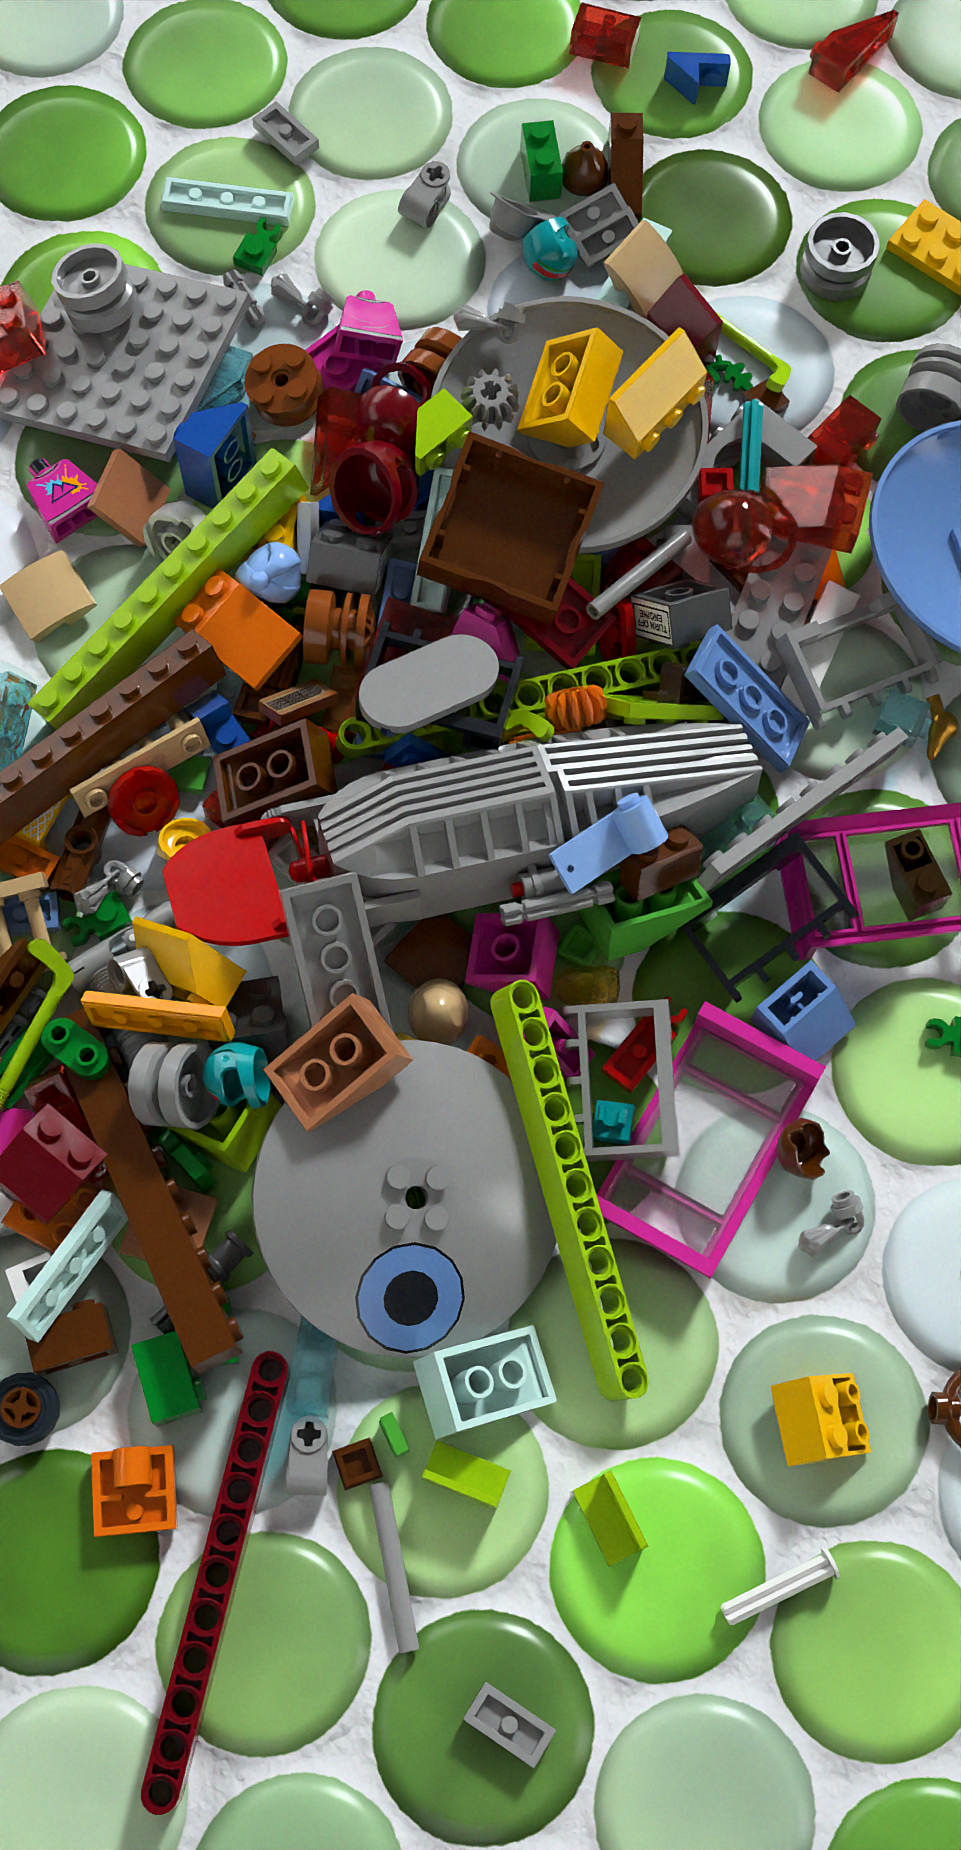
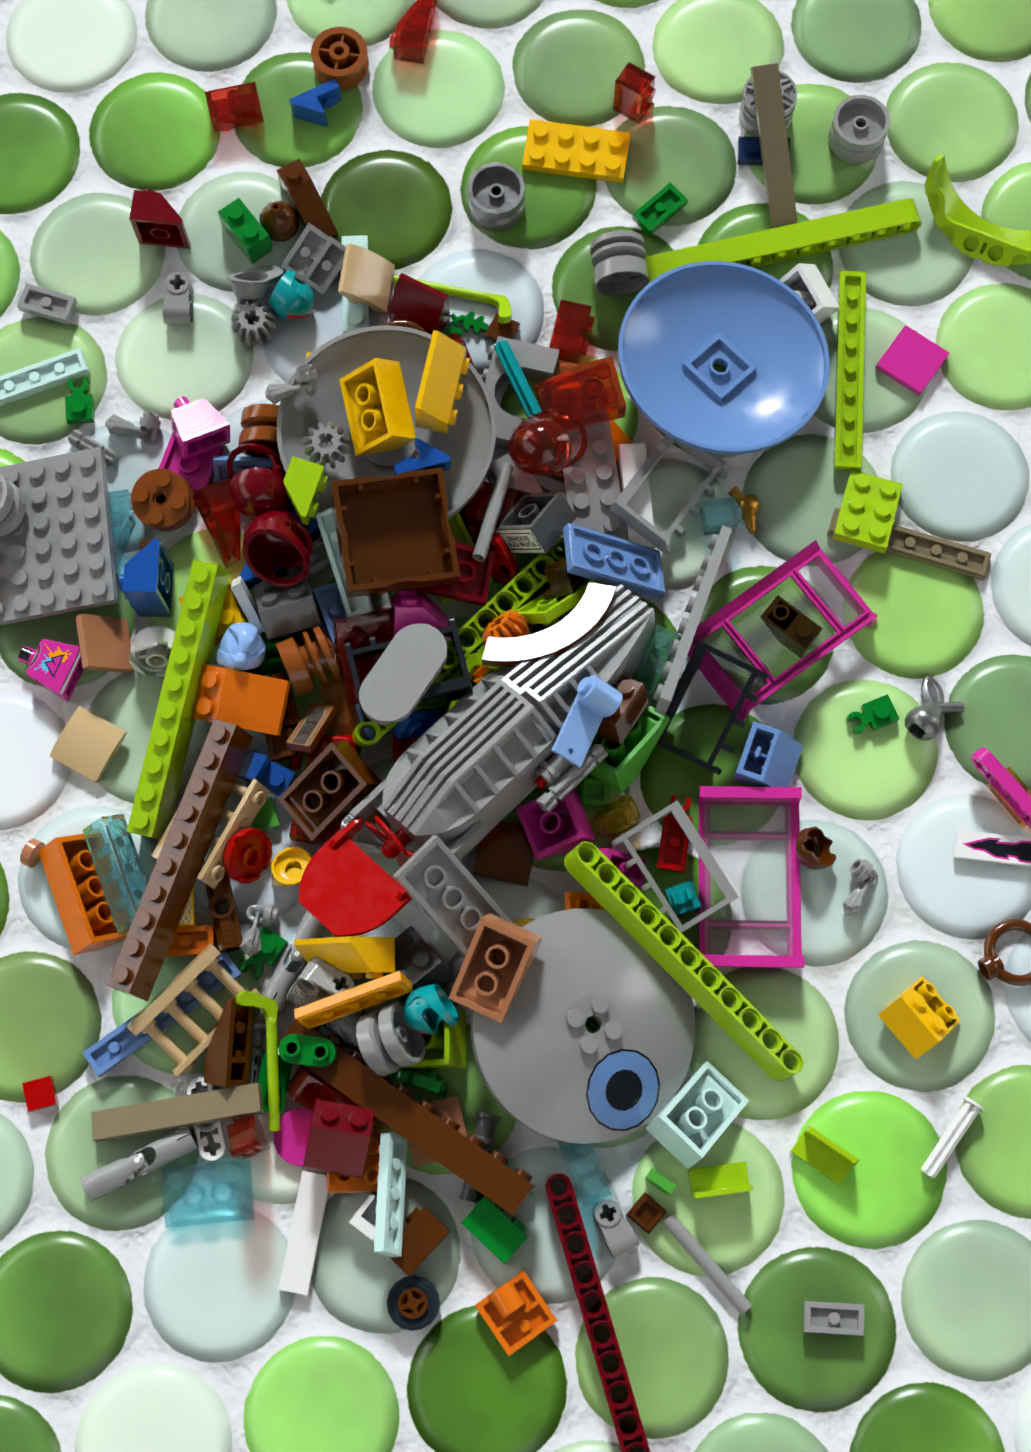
camera: 25 degrees left, 5 degrees up
tan hat [408,979,468,1045] -> none
red tile [697,468,734,504] -> none
none -> dark red slope [129,189,191,249]
none -> light grey gear [231,300,276,346]
none -> dark orange wheel [311,27,369,90]
none -> blue slope [394,438,450,475]
none -> tile [482,582,616,667]

